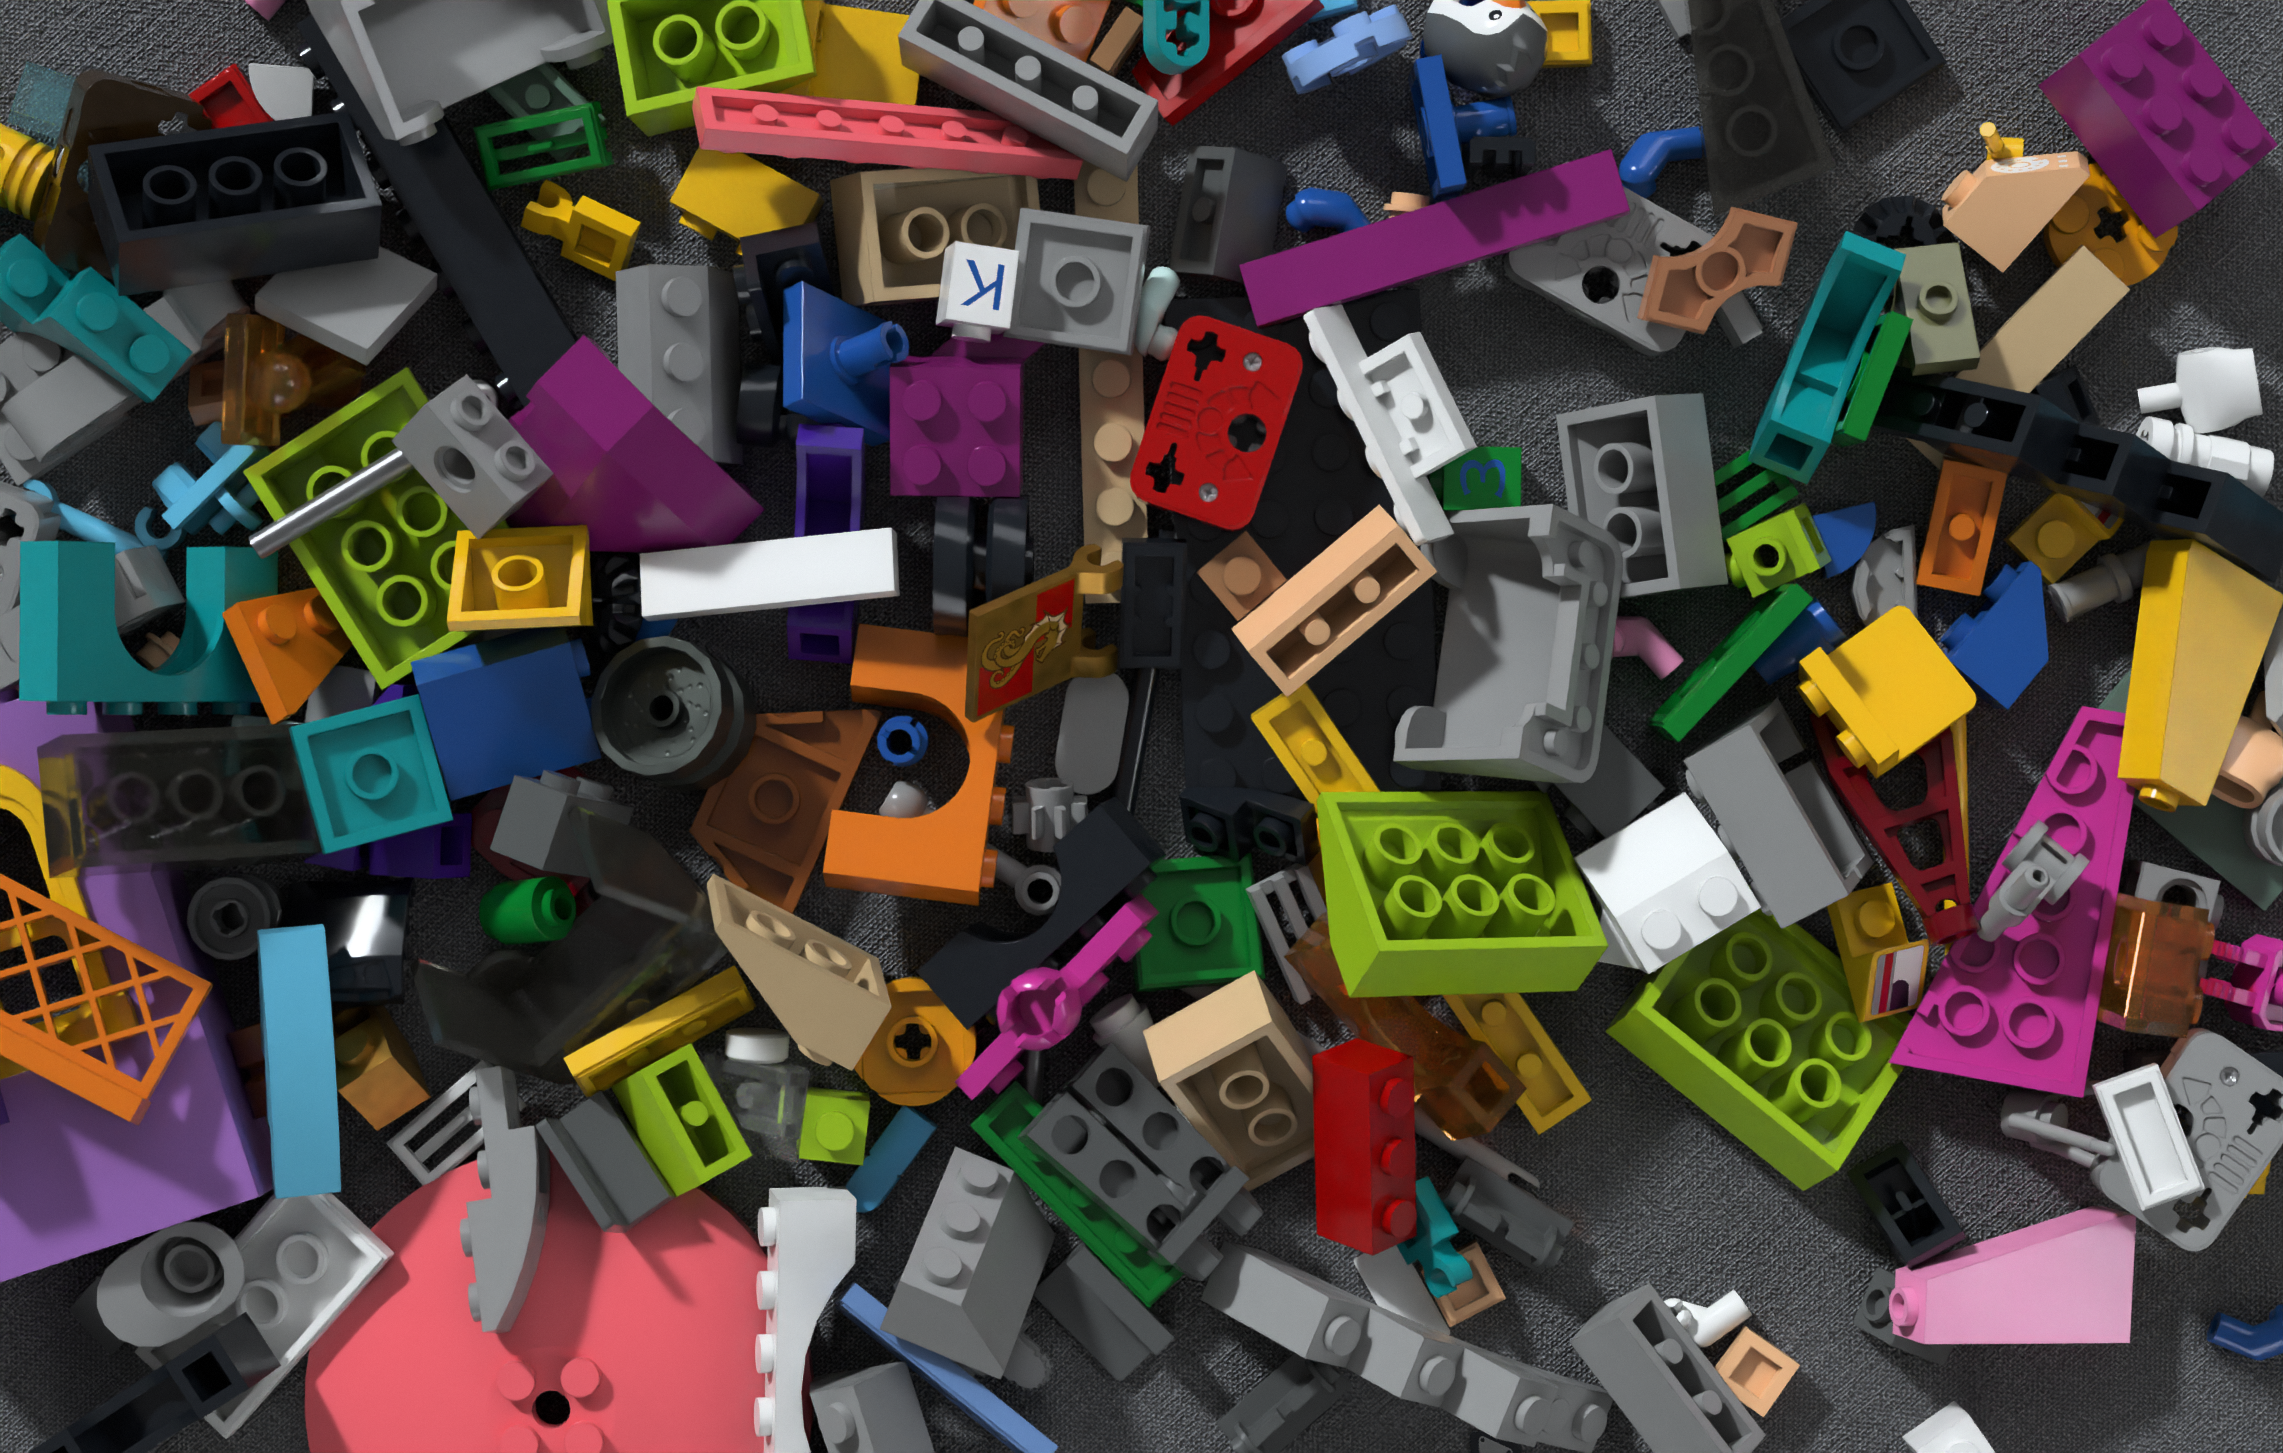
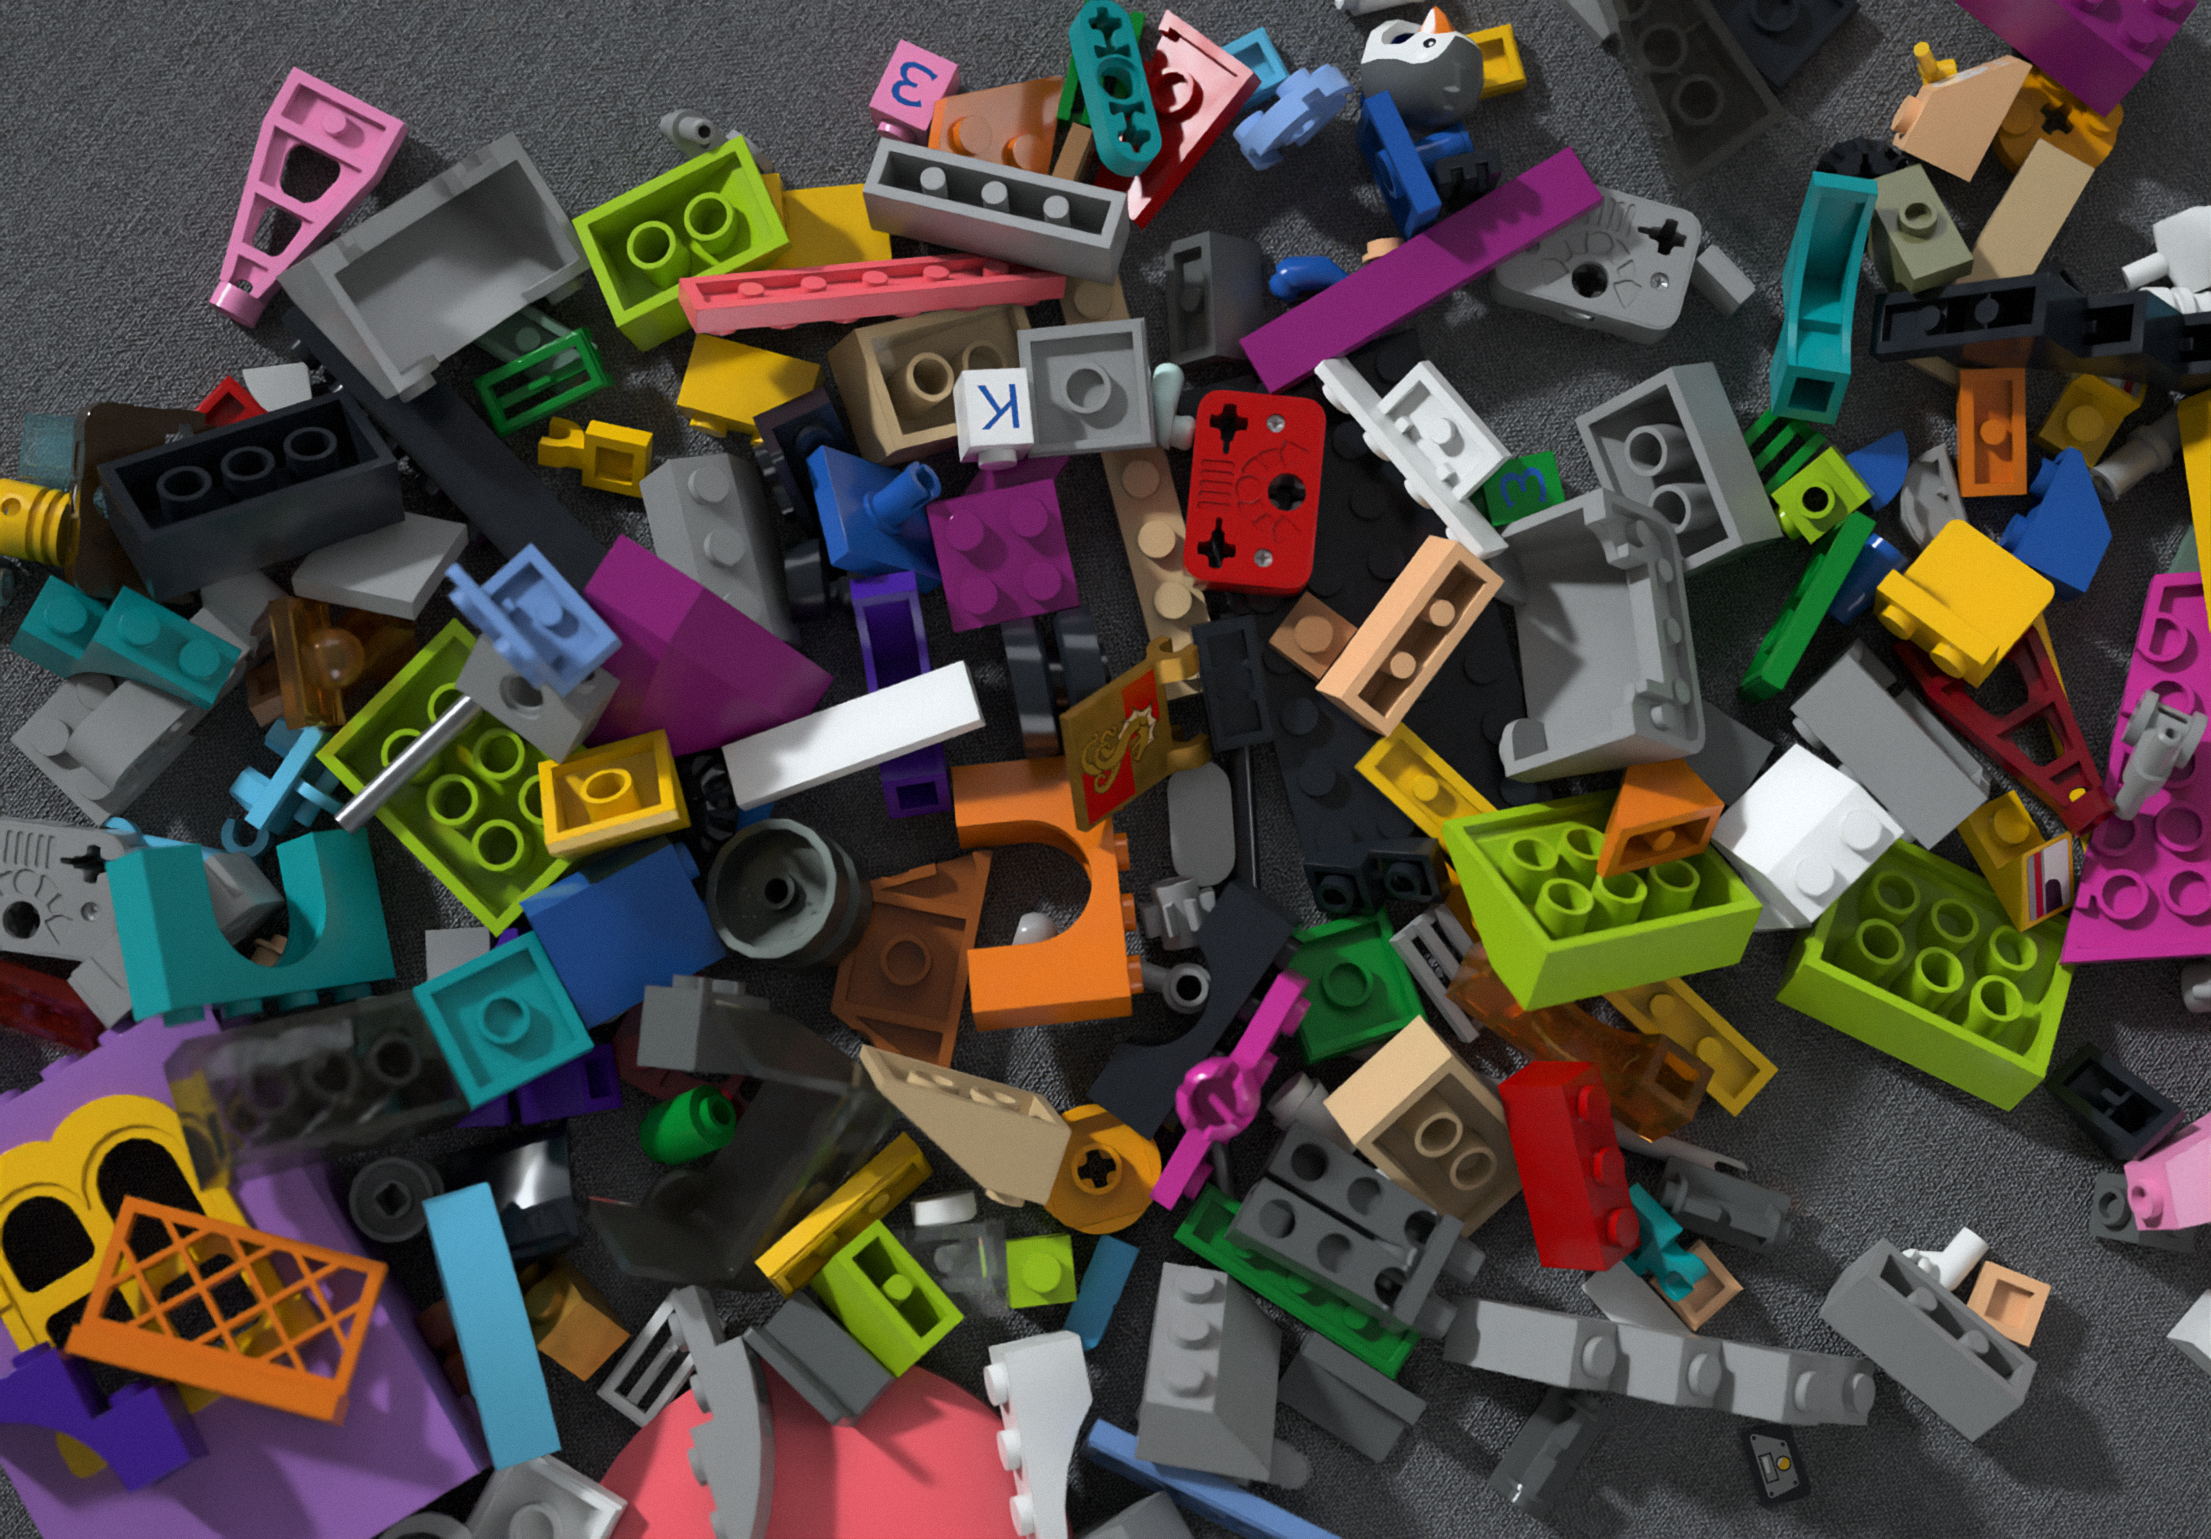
camera: 15 degrees left, 5 degrees down
orange wing [222,587,353,726] -> none
blue pin [877,716,929,767] -> none
bright pink arm [1611,616,1684,680] -> none
blue arm [1618,126,1702,198] -> none
nougat tile [1637,207,1798,335] -> none
green tile [1831,311,1914,448] -> none
none -> medium blue bracket [446,543,623,698]
none -> orange slope [1596,758,1725,879]

